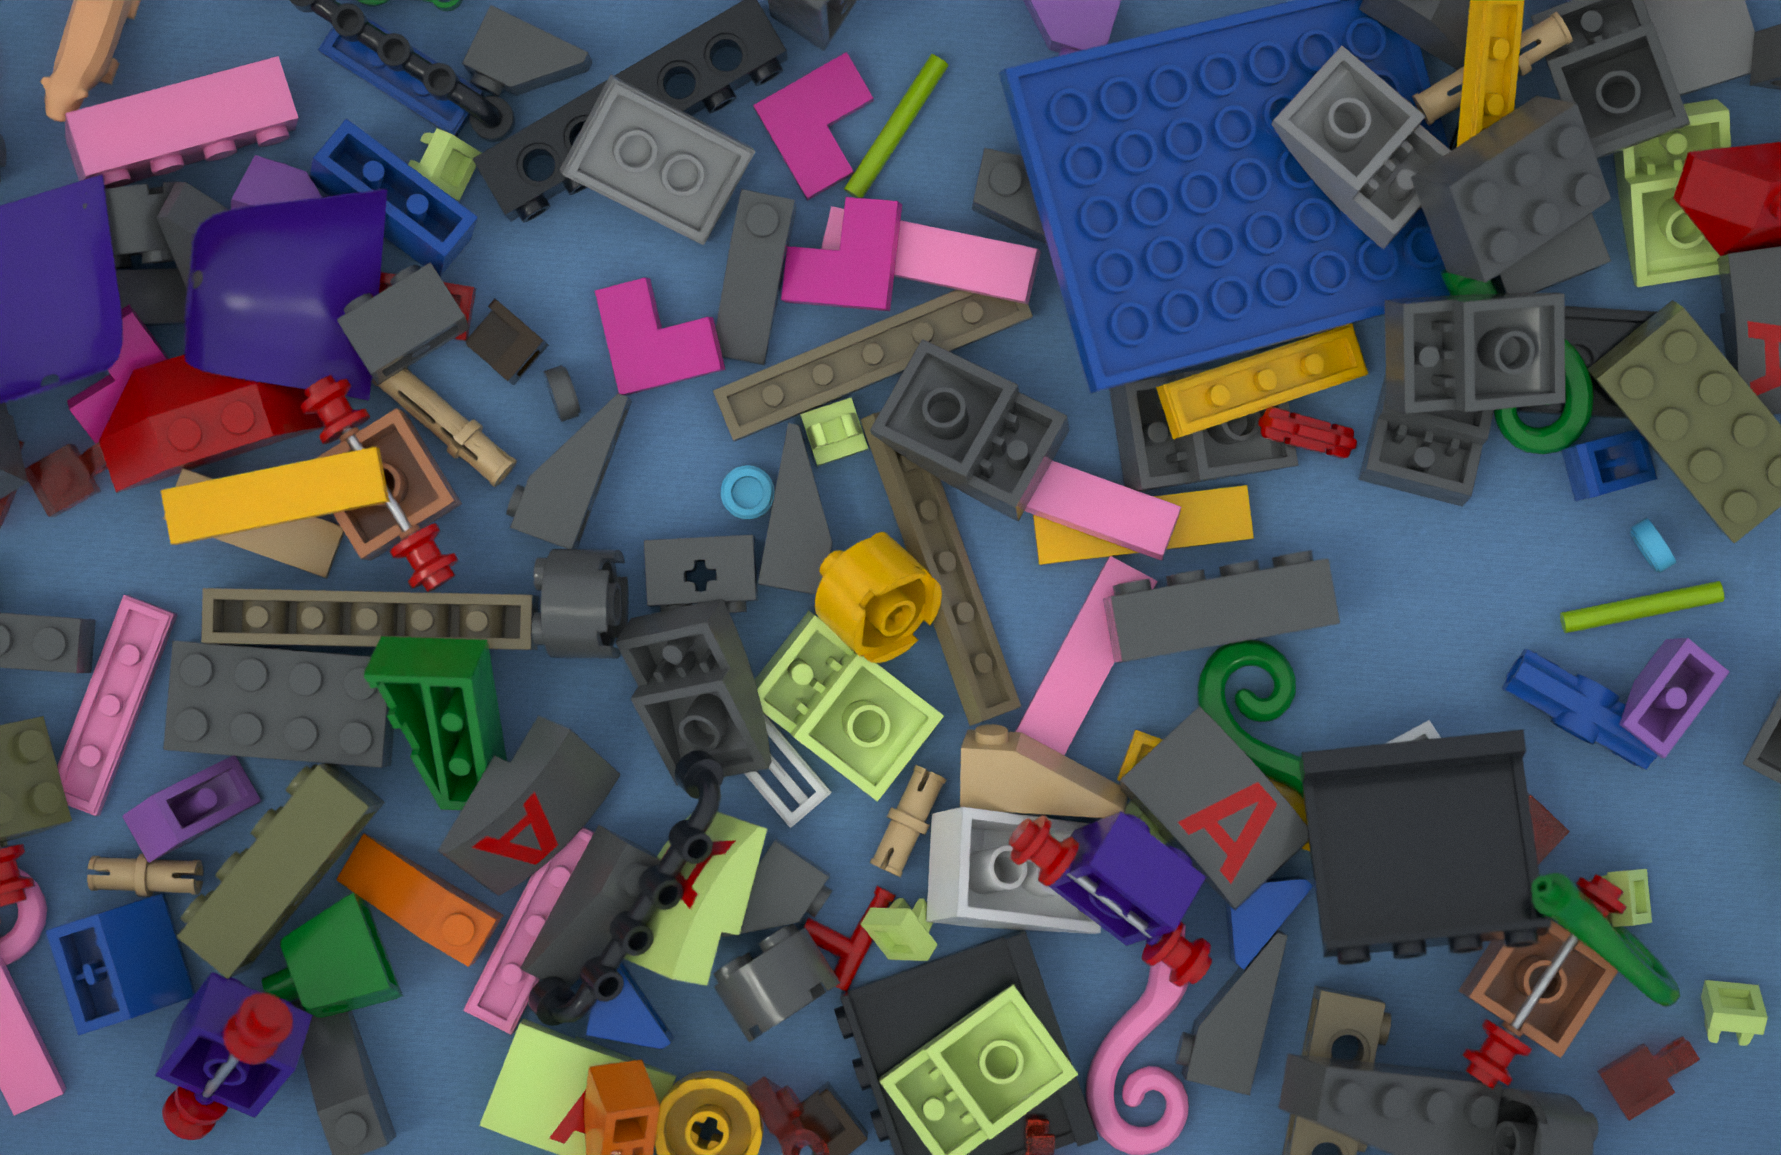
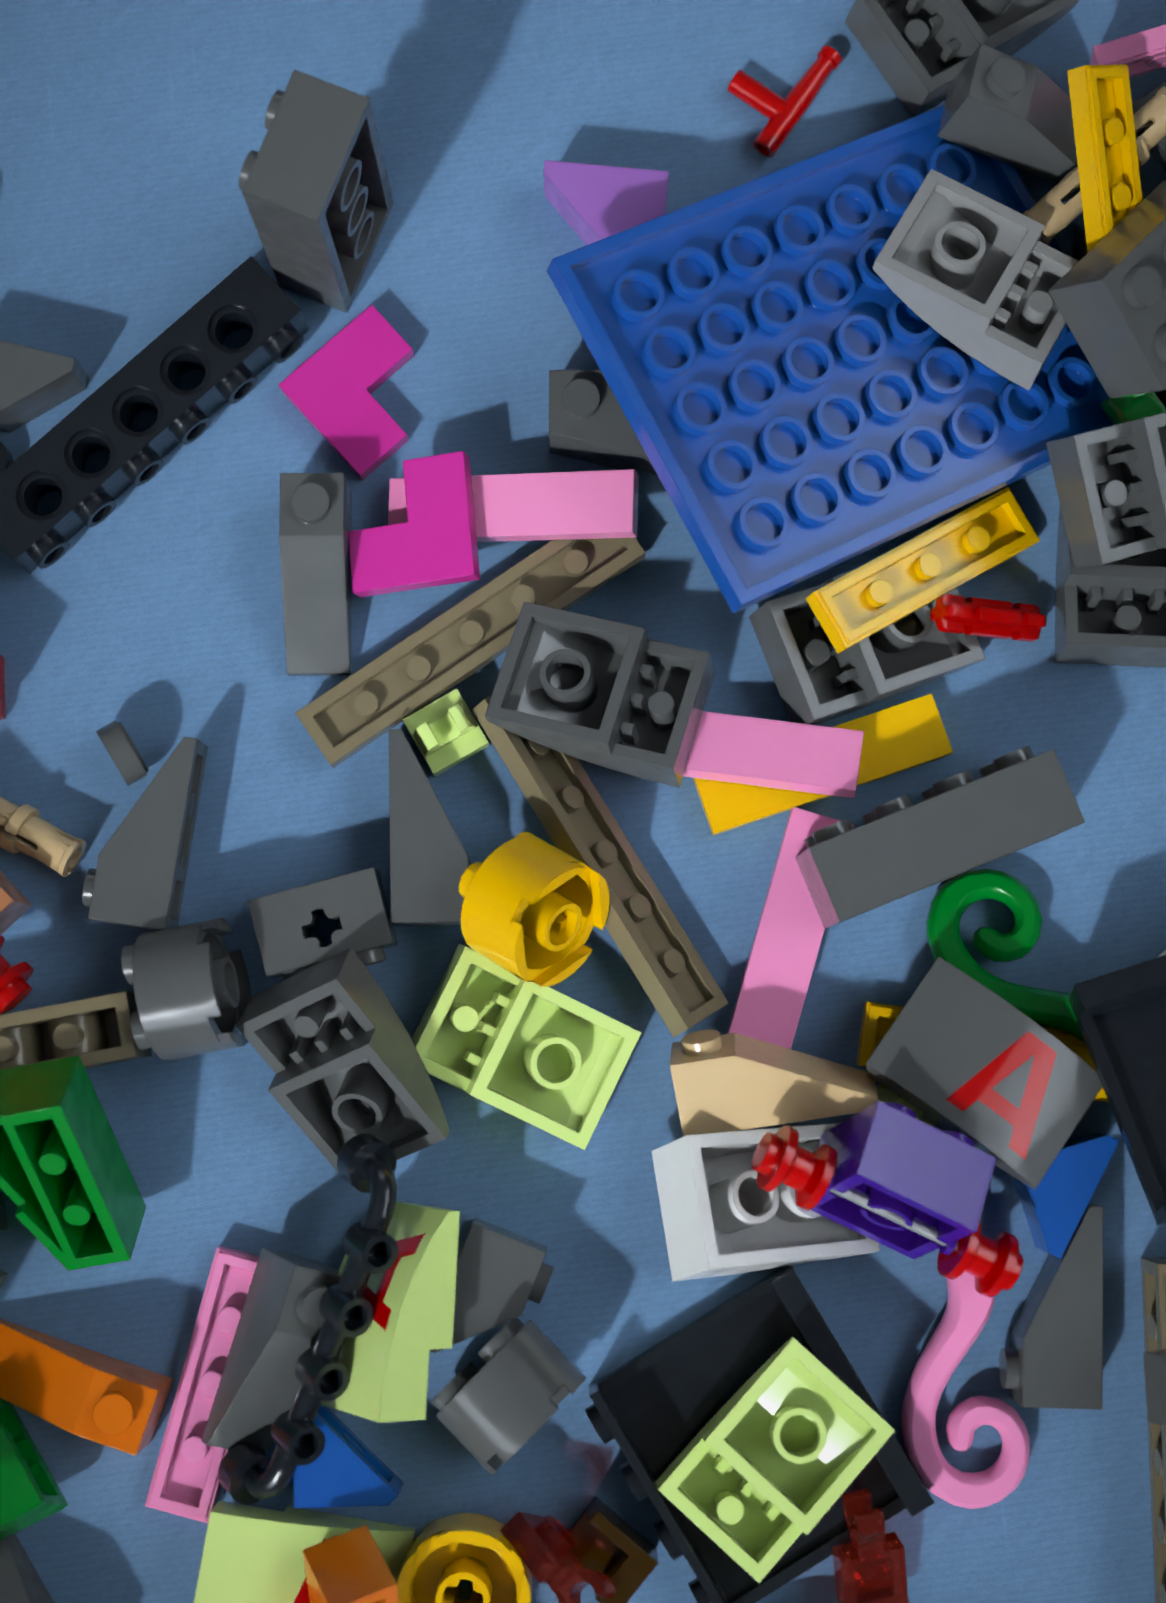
camera: 10 degrees left, 5 degrees down
dark grey slope [438,716,621,896] -> none
dark brown panel [466,298,549,385] -> none
light grey tile [560,75,755,245] -> none
dark pink tile [595,277,726,396] -> none
medium azure tile [721,465,775,520] -> none
white tile [744,713,832,828] -> none
red piece [803,885,896,992] -> none
lime bar [844,54,949,198] -> none
yellowish green tile [861,898,938,961] -> none
tan pin [870,765,947,878] -> none

